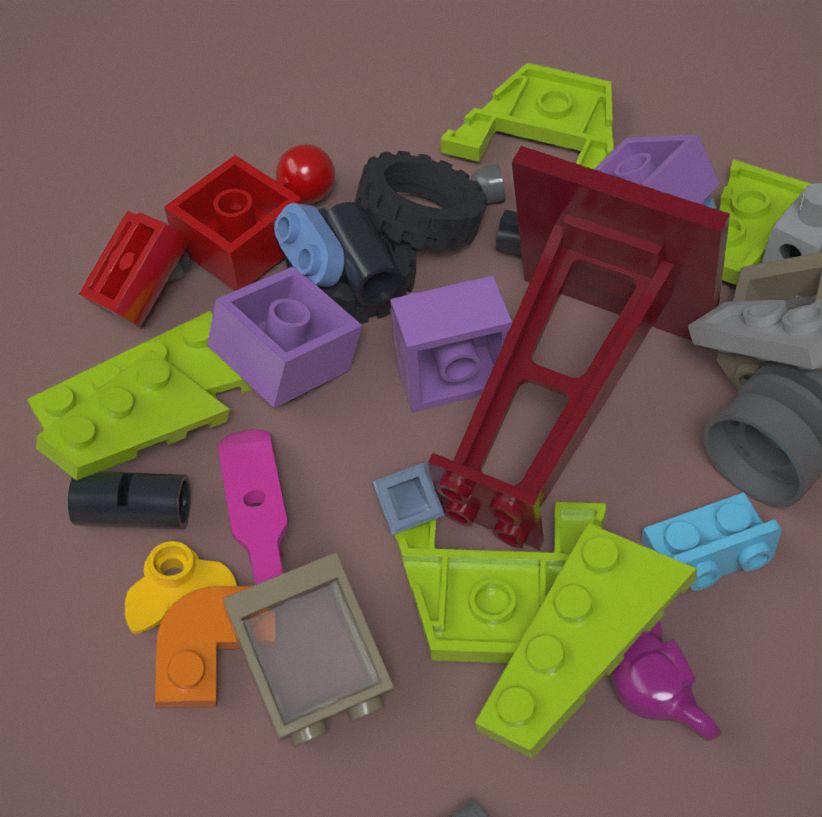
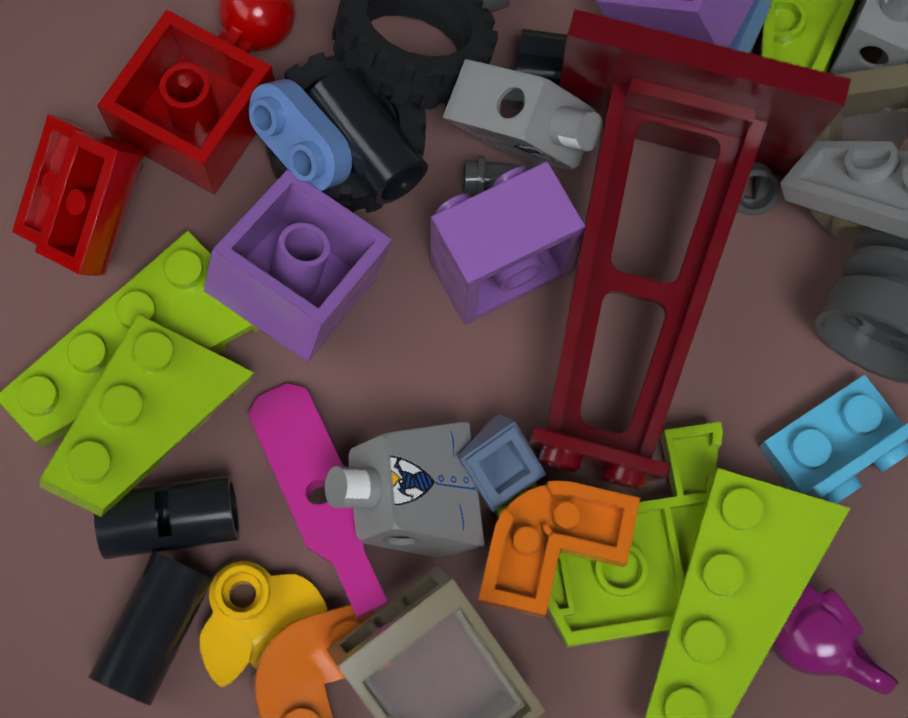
camera: 20 degrees left, 20 degrees up
none -> black pin [88,552,213,706]
none -> light grey torso [325,422,485,558]
none -> light grey torso [442,59,604,170]
none -> orange plate [478,481,640,618]
none -> dark grey hinge [738,162,780,215]

